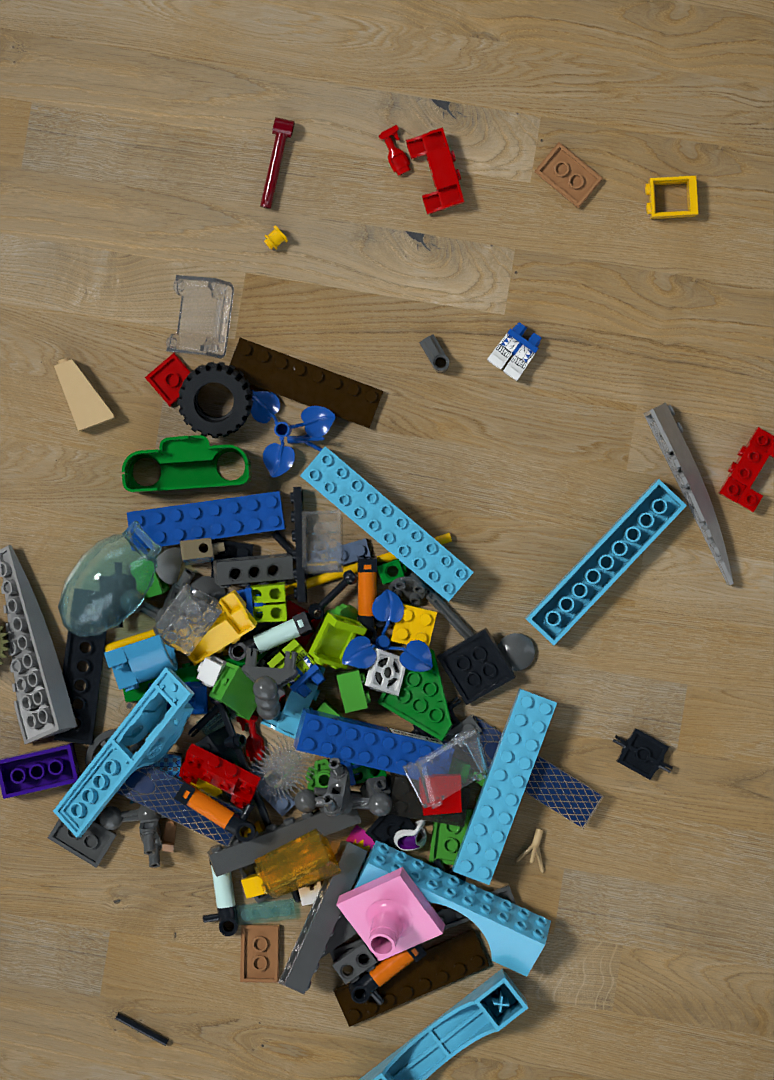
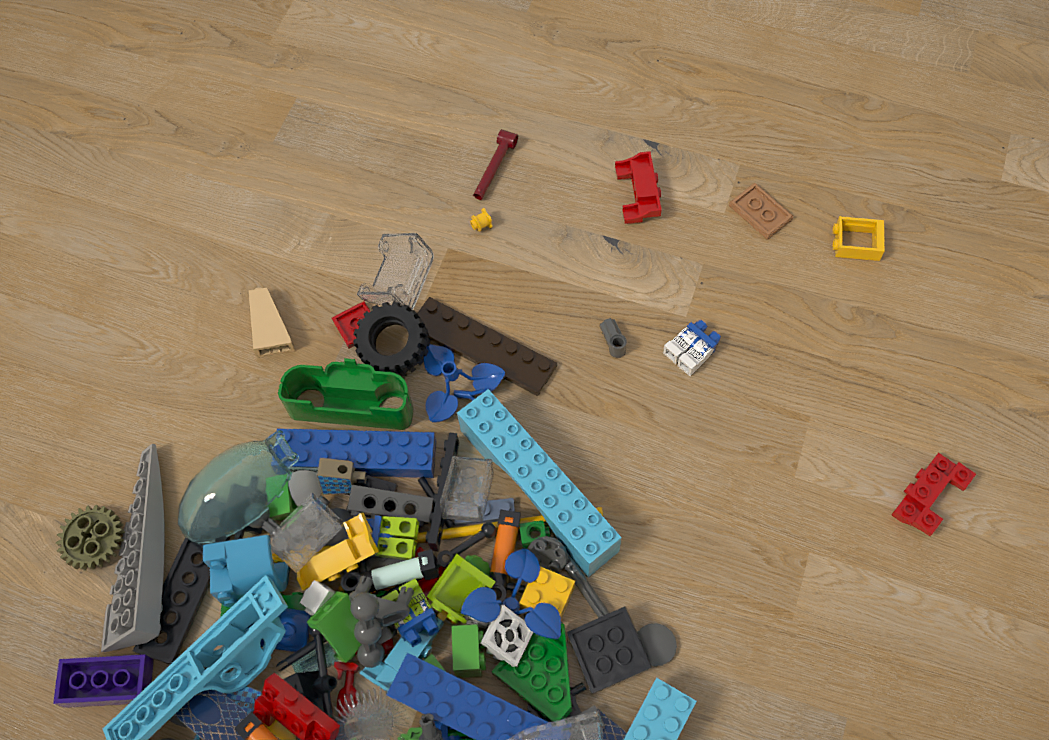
camera: 15 degrees right, 25 degrees down
red piece [378,125,411,176] -> none
medium azure brick [525,479,687,645] -> none
light grey wedge [643,402,734,585] -> none

